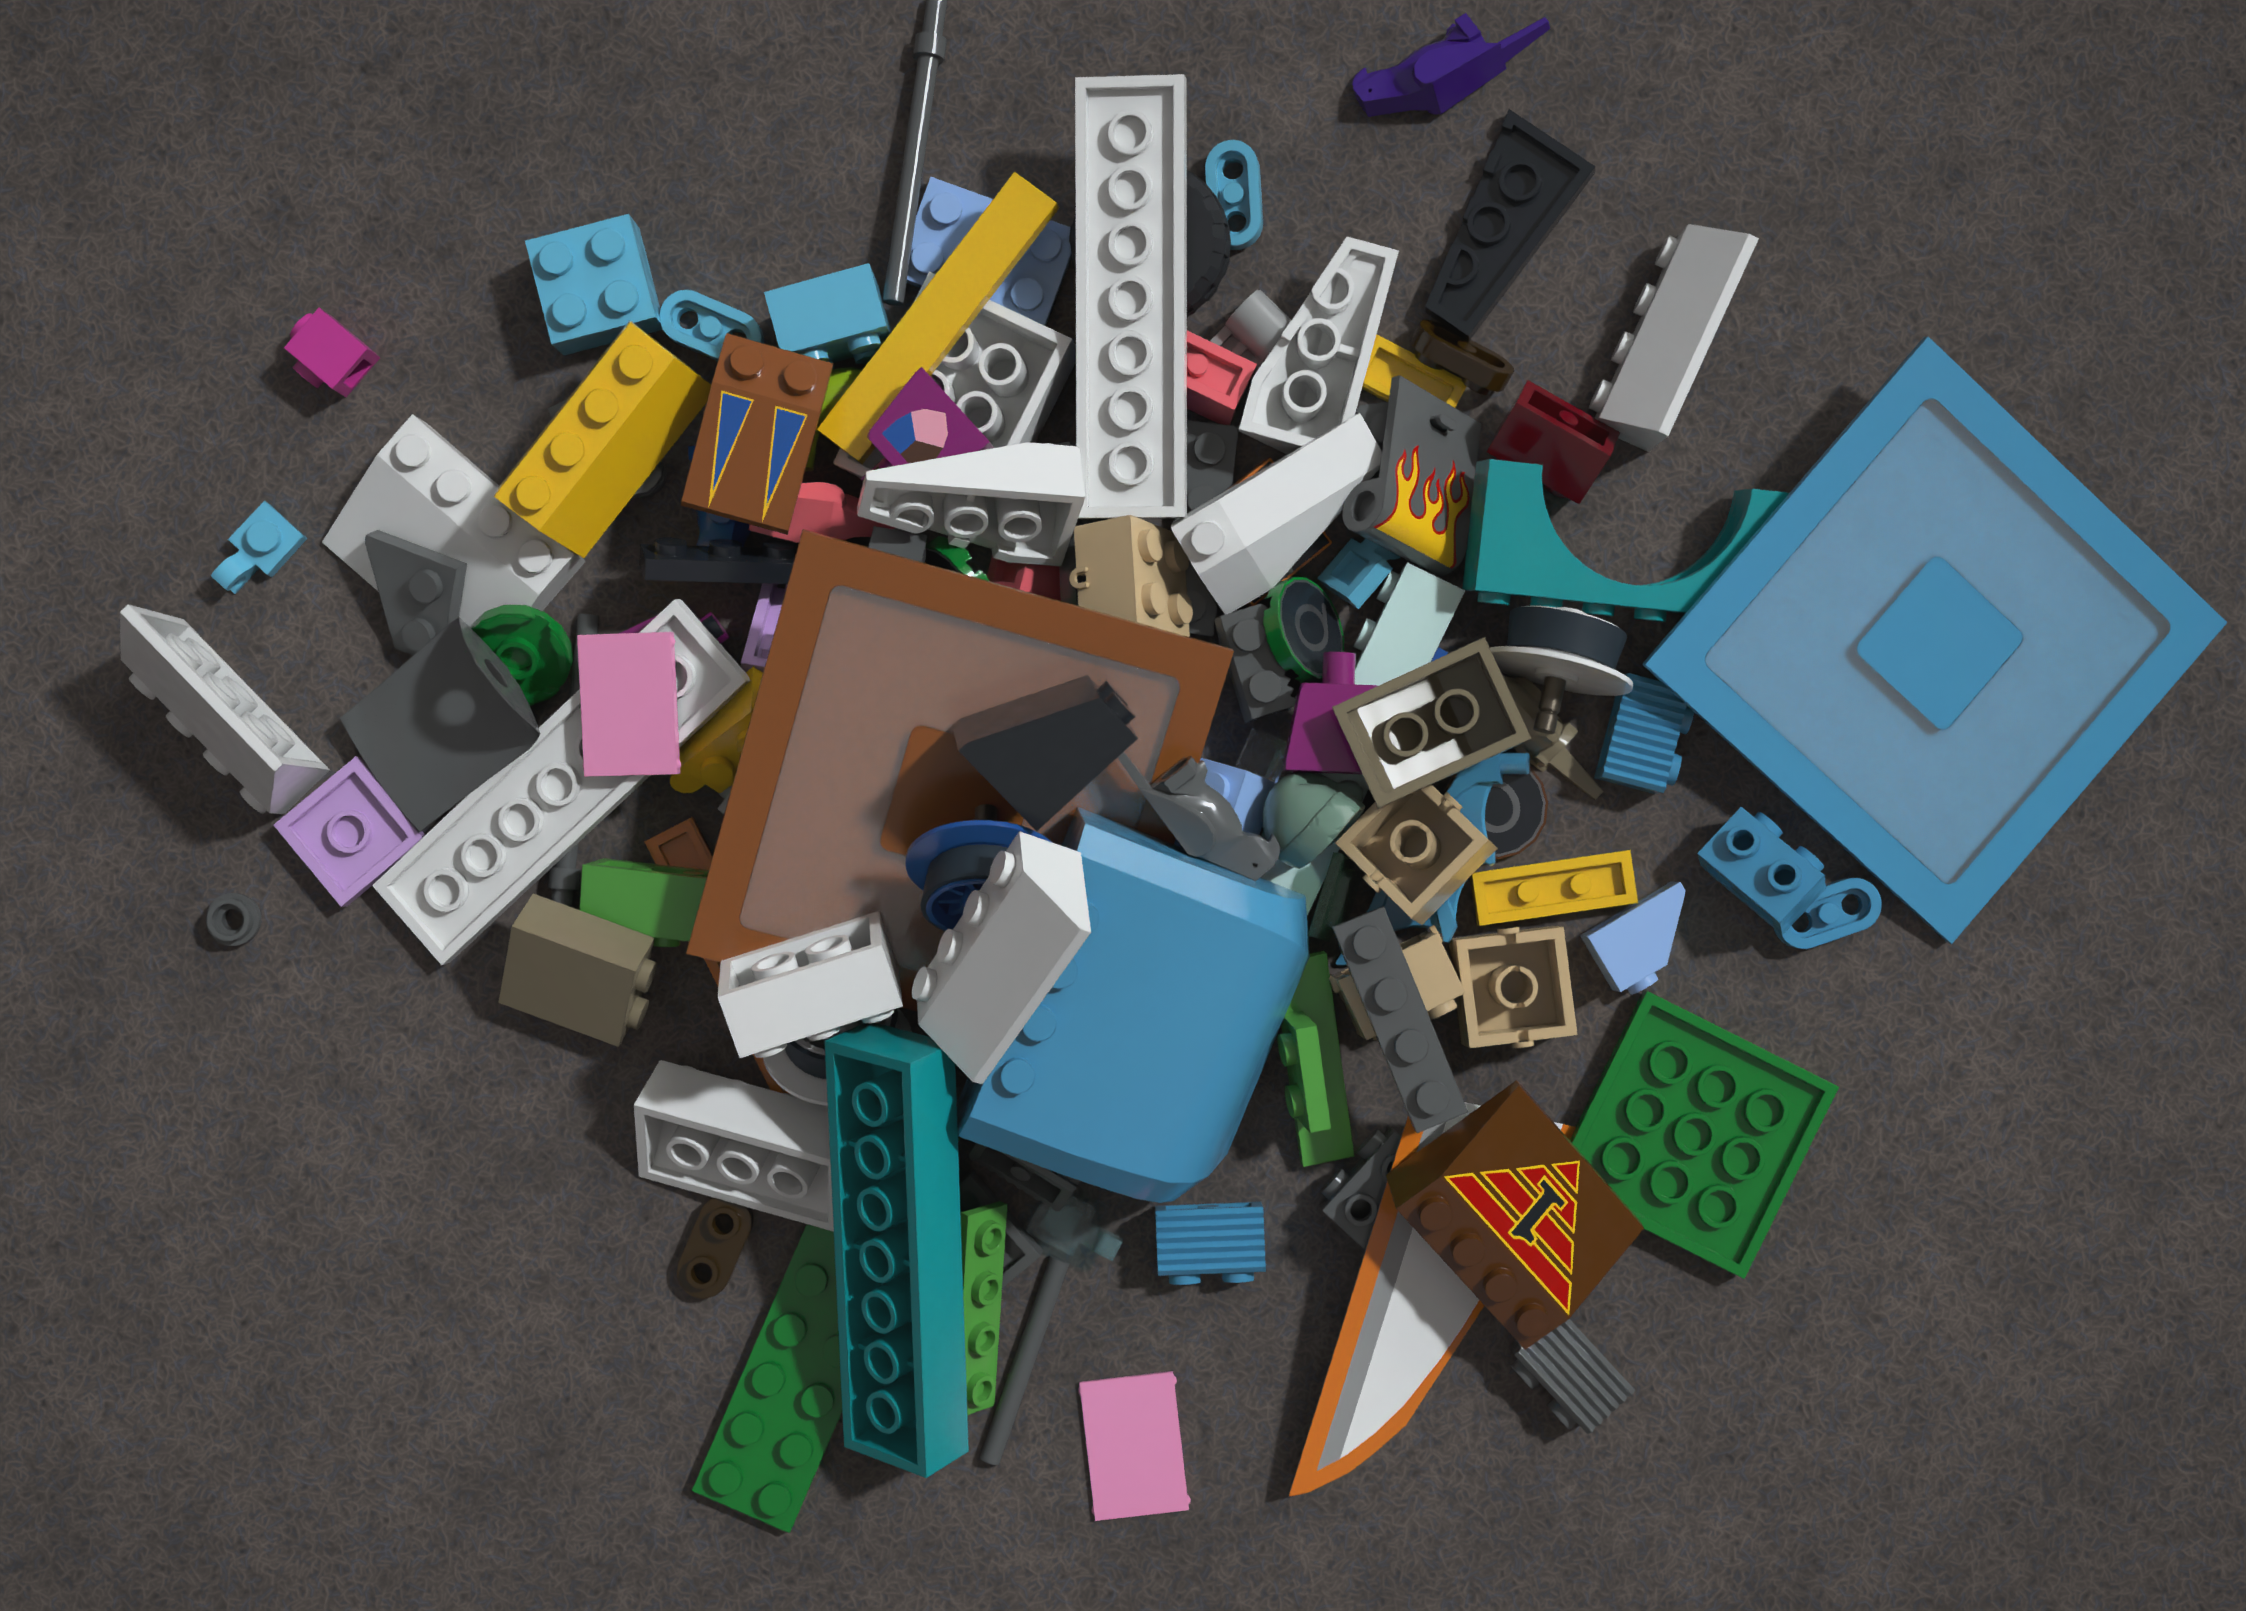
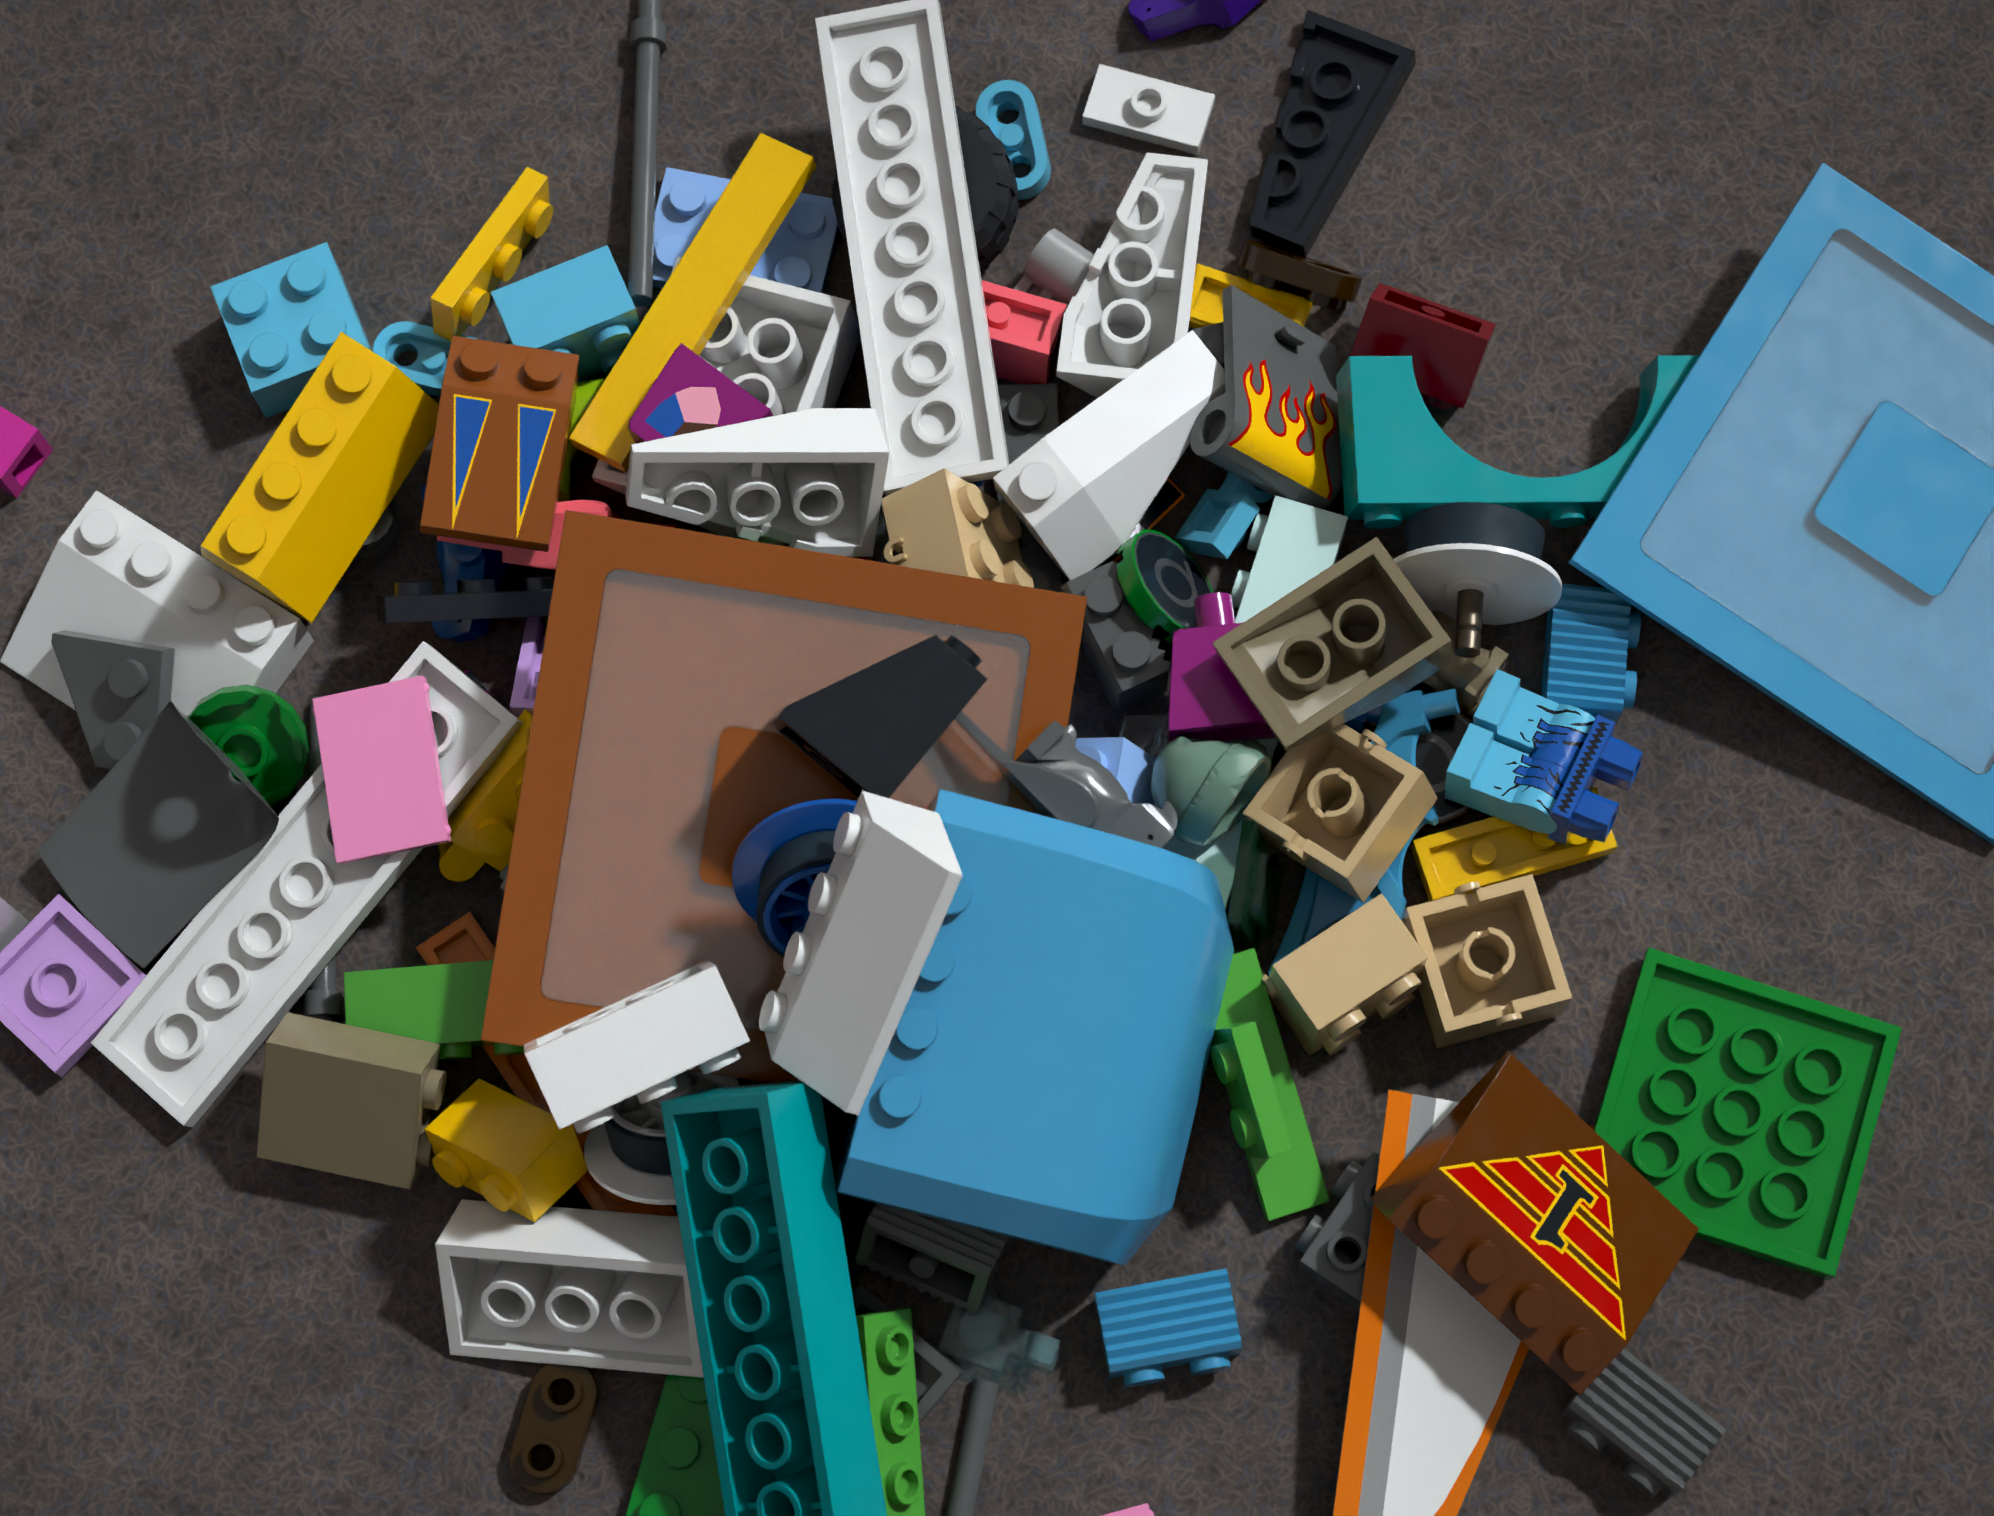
camera: 10 degrees left, 15 degrees down
dark grey plate [1331,906,1468,1133] -> none
light blue slope [1580,882,1686,995] -> none
white slope [1589,224,1759,452] -> none
dark azure brick [1697,807,1826,935] -> none
dark azure plate [1774,878,1882,949] -> none
none -> yellow brick [424,1079,588,1222]
none -> yellow plate [430,167,553,341]
none -> white plate [1082,64,1215,155]
none -> hips [1445,669,1643,845]

